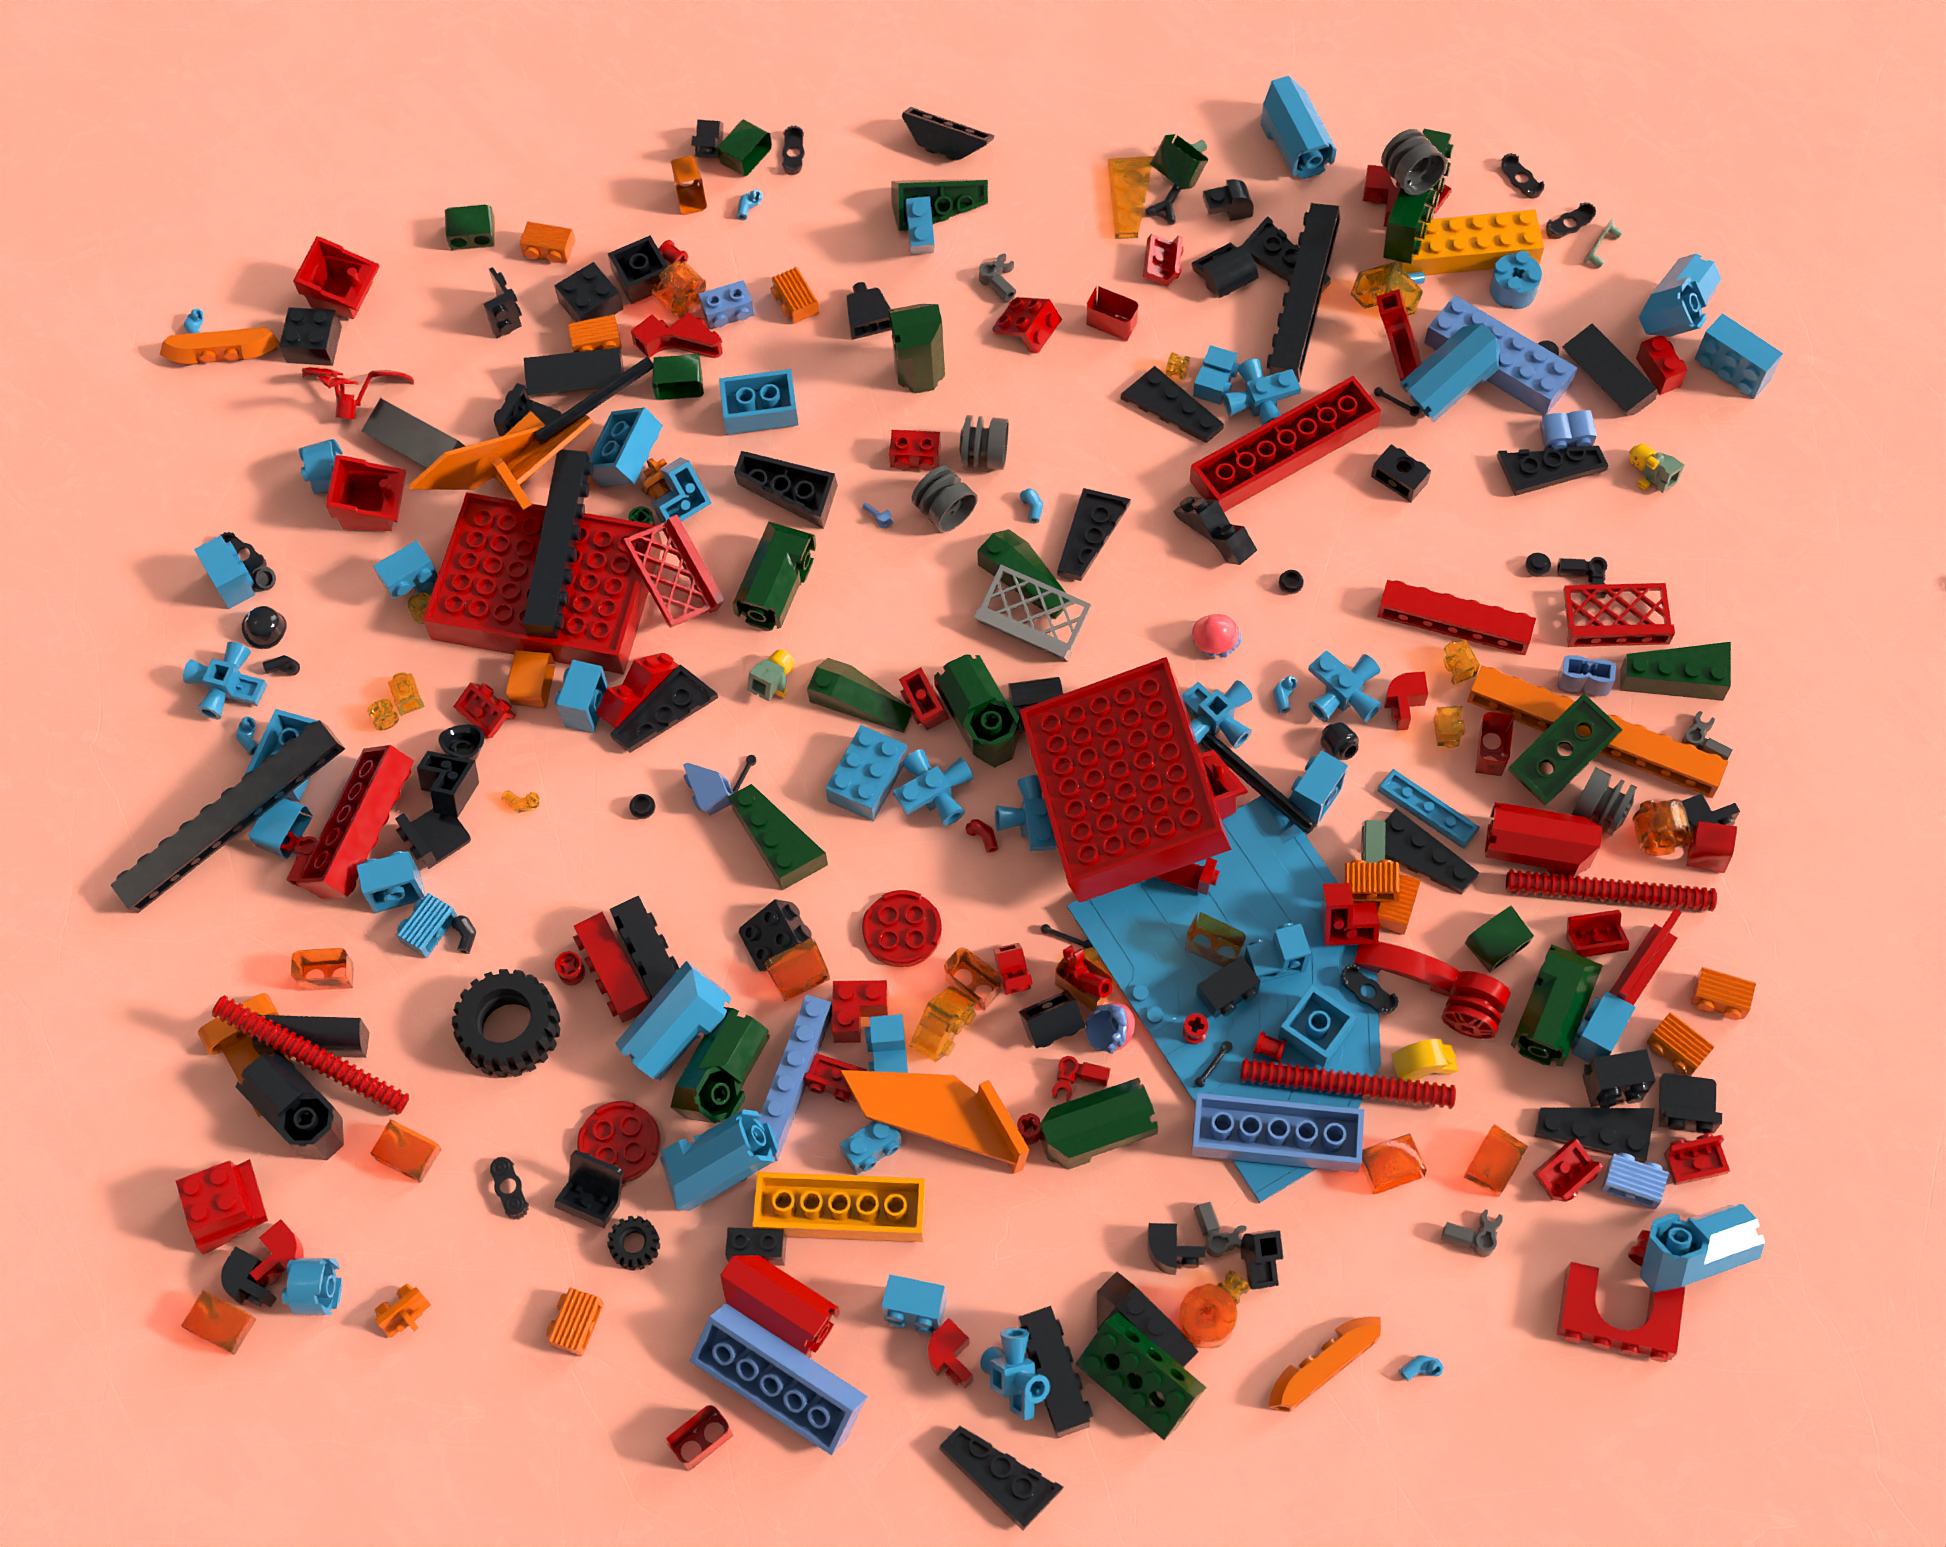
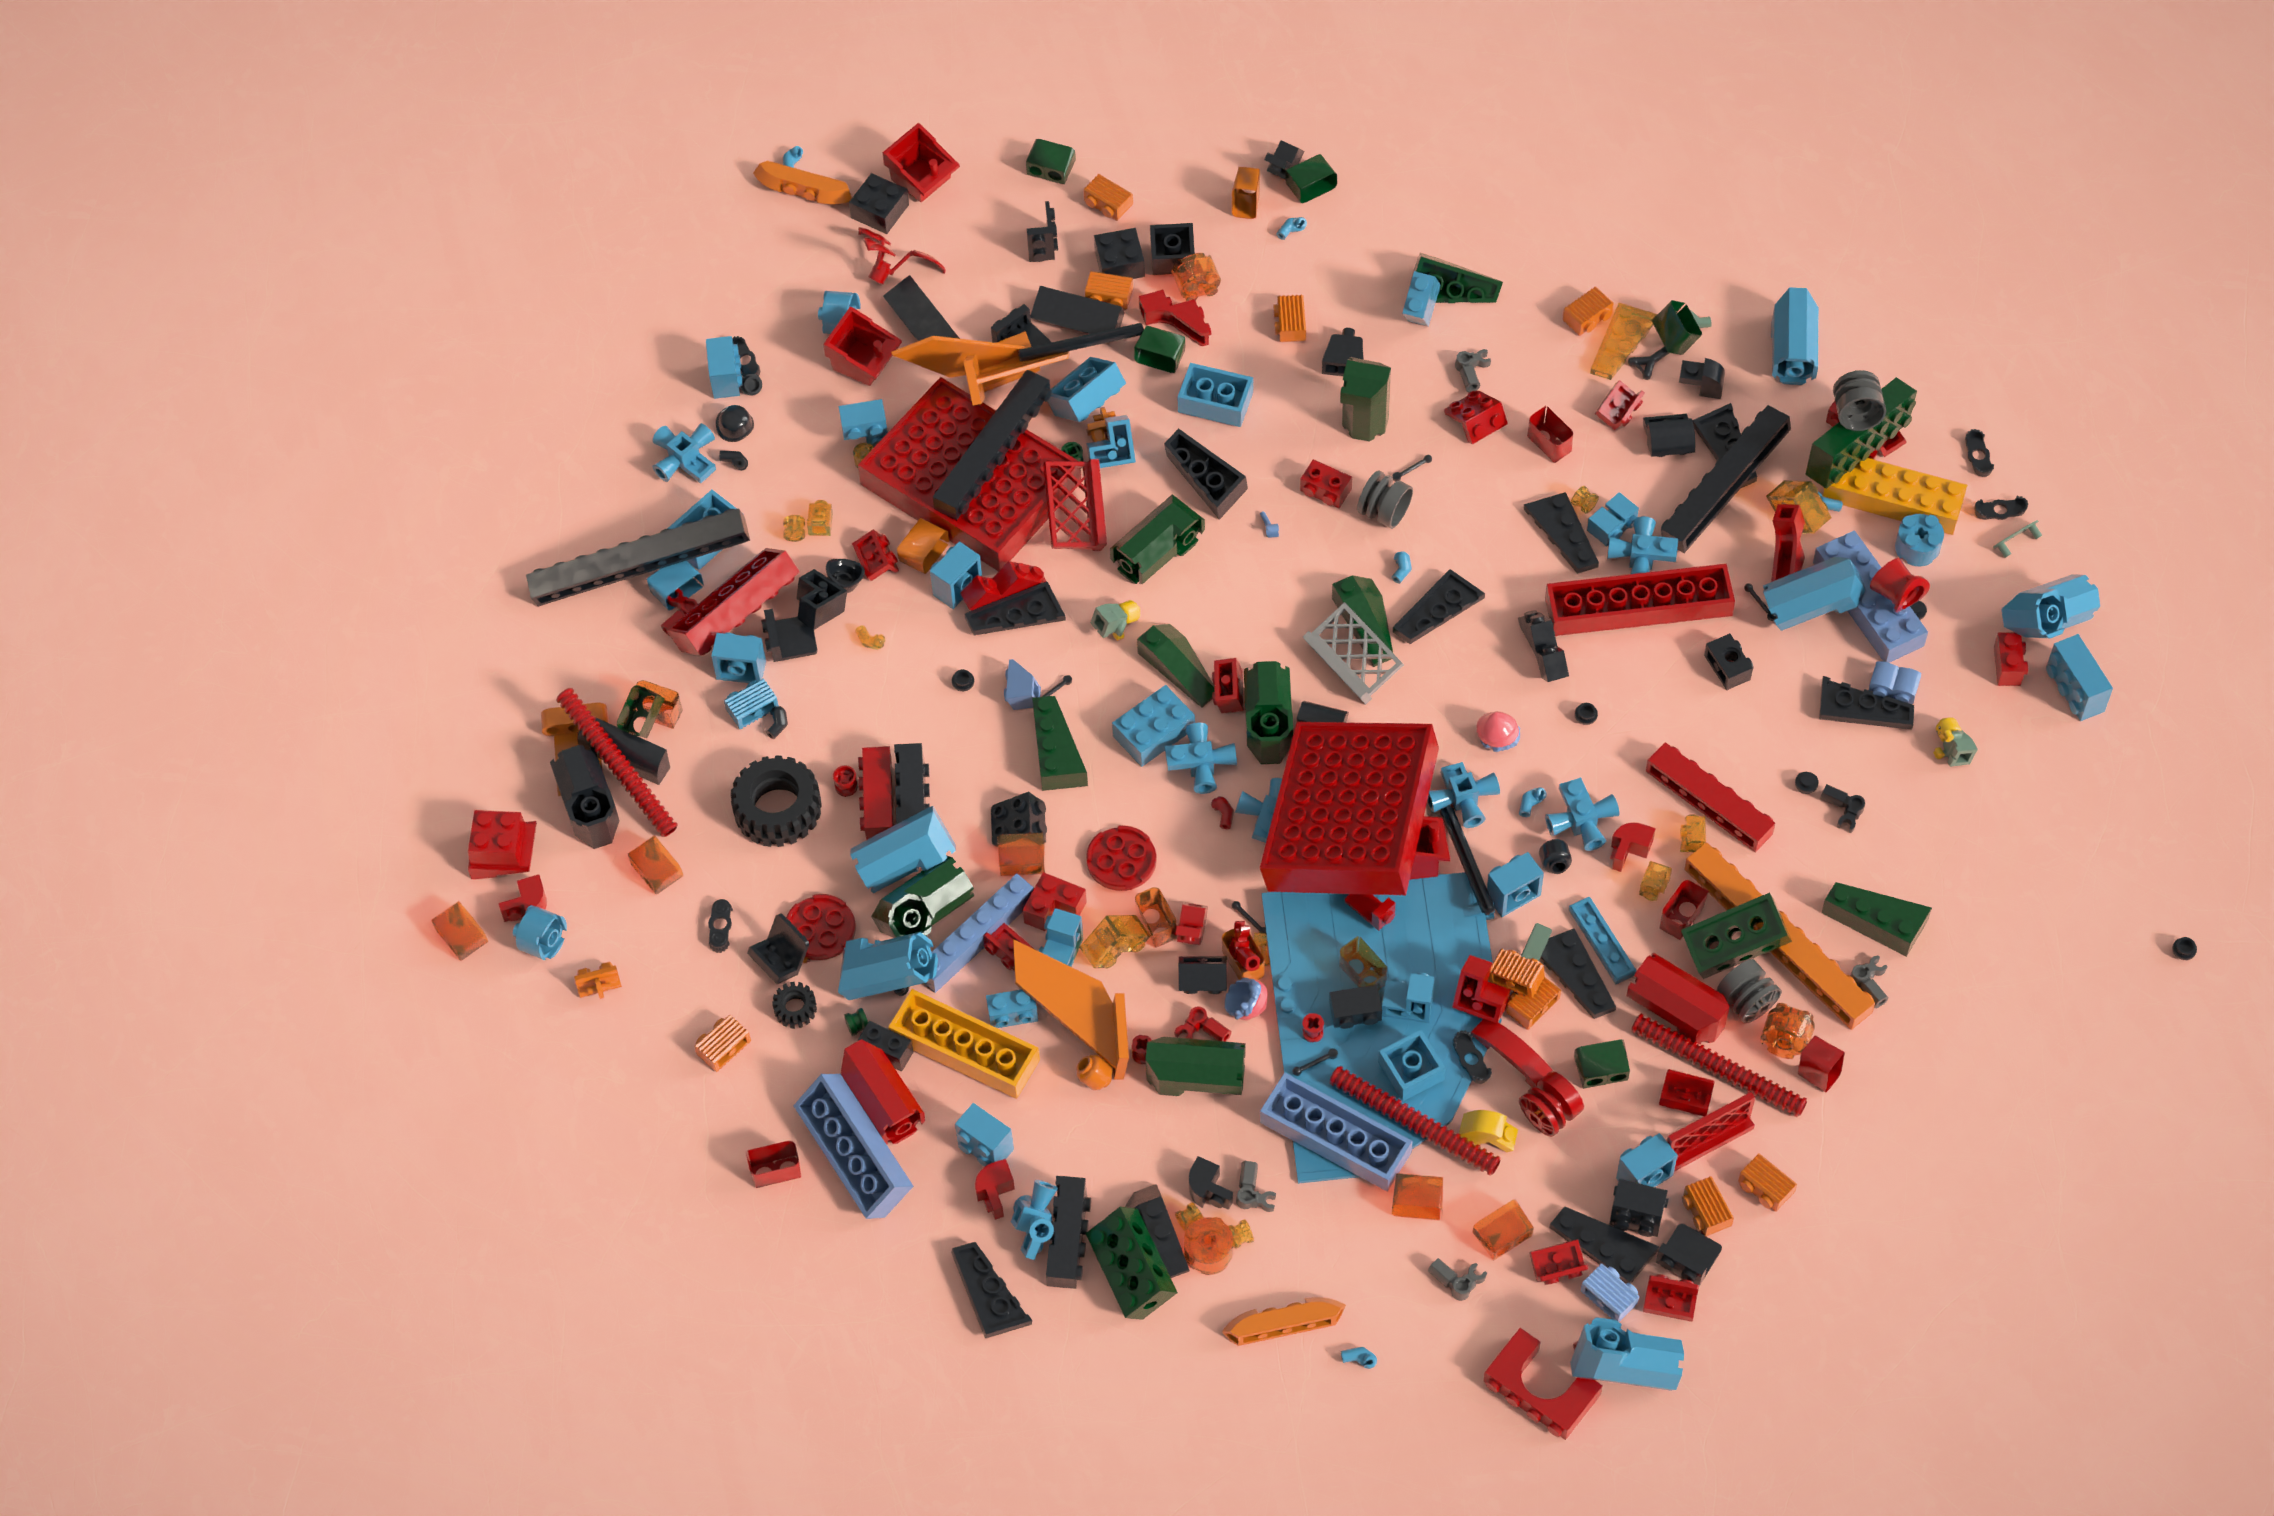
camera: 25 degrees right, 5 degrees down
black brick [221,1246,277,1308] -> none
dark azure arm [236,717,258,755] -> none
red bush [659,240,689,270] -> none
medium blue brick [698,280,755,329] -> none
black piece [782,125,805,175] -> none
black wedge [902,107,995,161] -> none
dark grey wheel [911,466,978,532] -> none
black brick [1241,1229,1284,1290] -> none
red bush [1253,1030,1287,1063] -> none
dark green brick [1510,944,1603,1066] -> none
brick [1557,655,1616,696] -> none
black brick [1562,323,1657,416] -> none
red fence [1563,583,1675,647] -> none
black brick [1673,794,1741,837] -> none
none -> piece [617,685,664,739]
none -> dark green wheel [844,1008,868,1037]
none -> orange head [1076,1054,1113,1090]
none -> clear yellow wheel [1175,1202,1205,1233]
none -> black hinge [1392,455,1432,482]
none -> orange brick [1563,286,1614,336]
none -> red hat [1870,558,1930,613]

